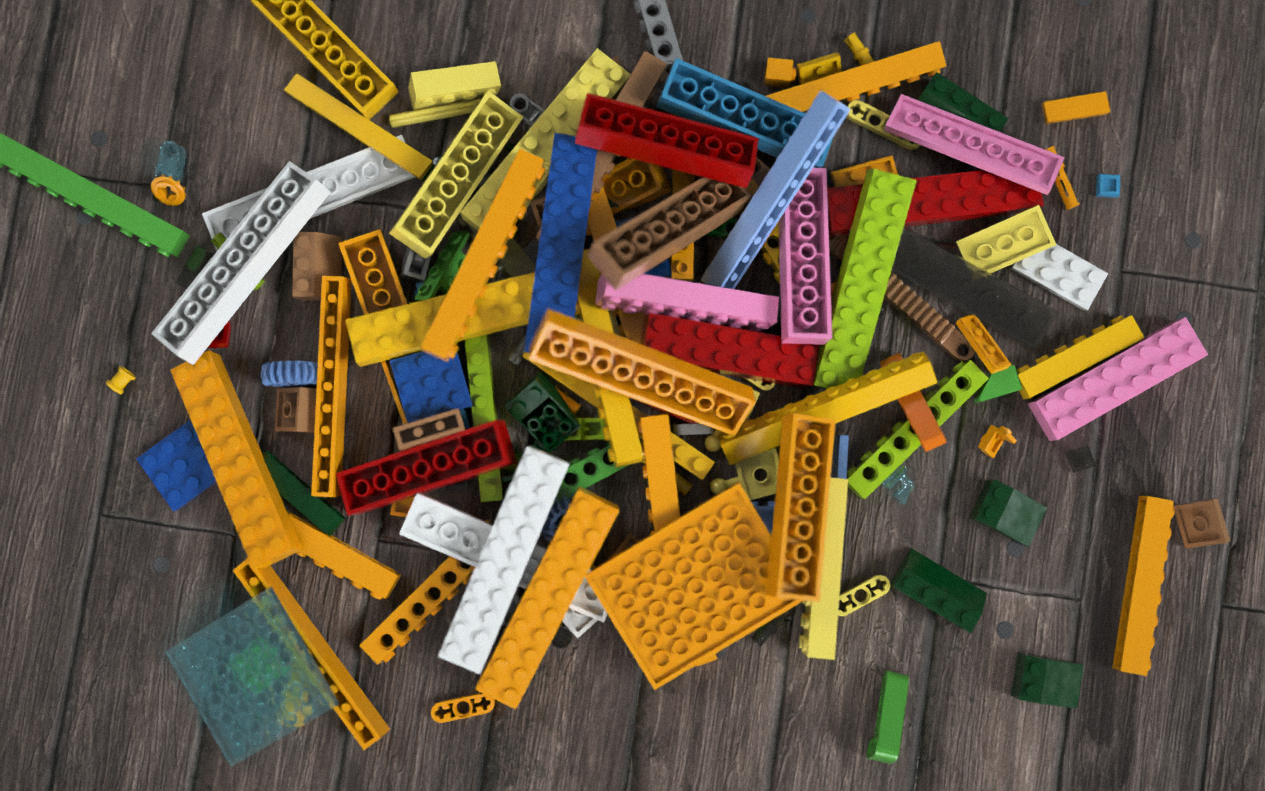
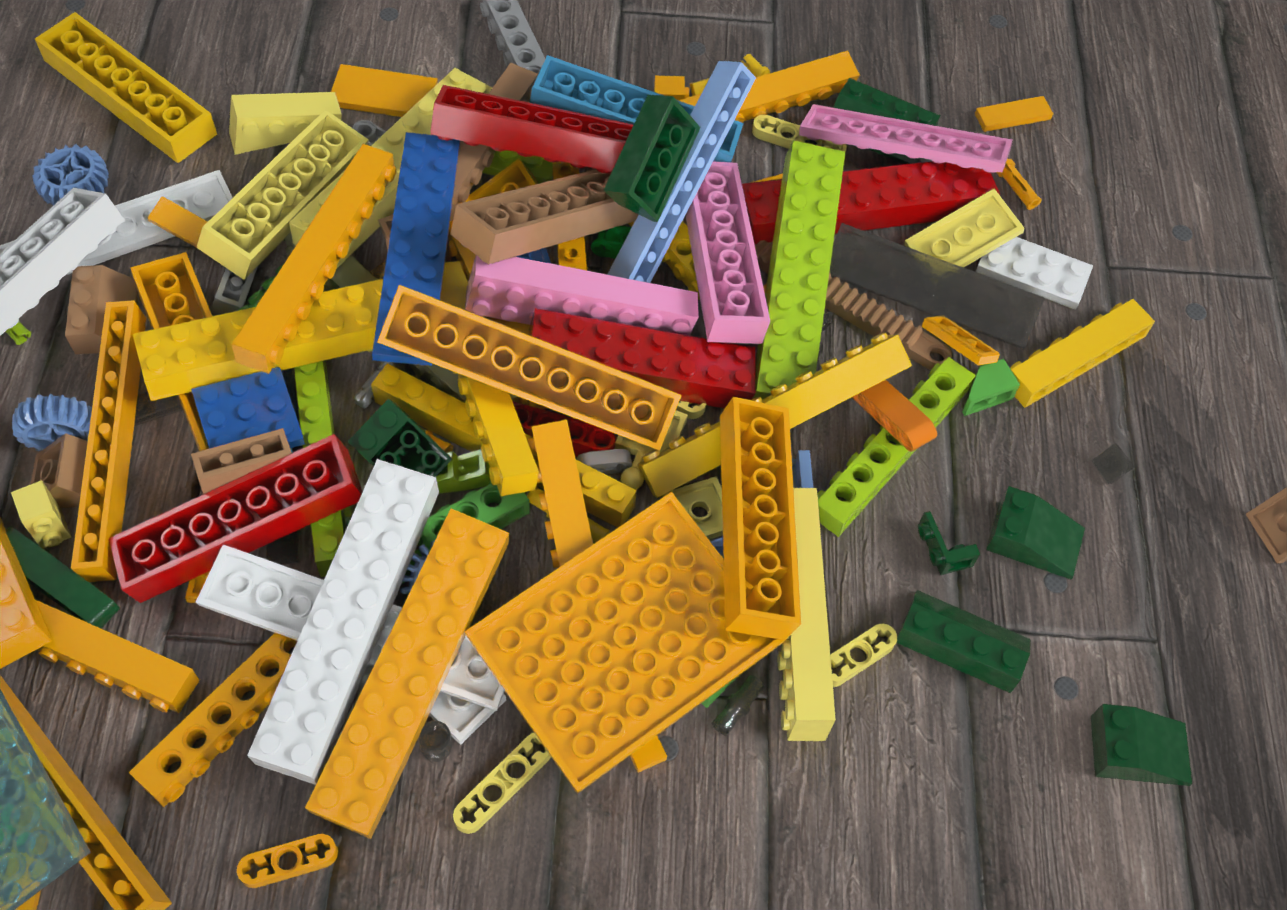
camera: 10 degrees left, 25 degrees down
yellow tile [284,73,434,180] -> none
light yellow axle [389,98,481,128] -> none
bright green beam [867,670,909,764] -> none
clear light blue piece [882,465,914,505] -> none
light orange bracket [978,425,1017,458] -> none
bright pink brick [1028,317,1208,441] -> none
dark azure tile [1096,174,1121,198] -> none
light orange brick [1112,496,1175,676] -> none
none -> light yellow brick [11,480,71,549]
none -> medium blue gear [32,144,109,206]
none -> light orange tile [148,196,208,248]
none -> light orange tile [331,64,438,117]
none -> light yellow beam [453,732,551,834]
none -> dark green slope [603,95,701,222]
none -> dark green bracket [918,511,980,575]

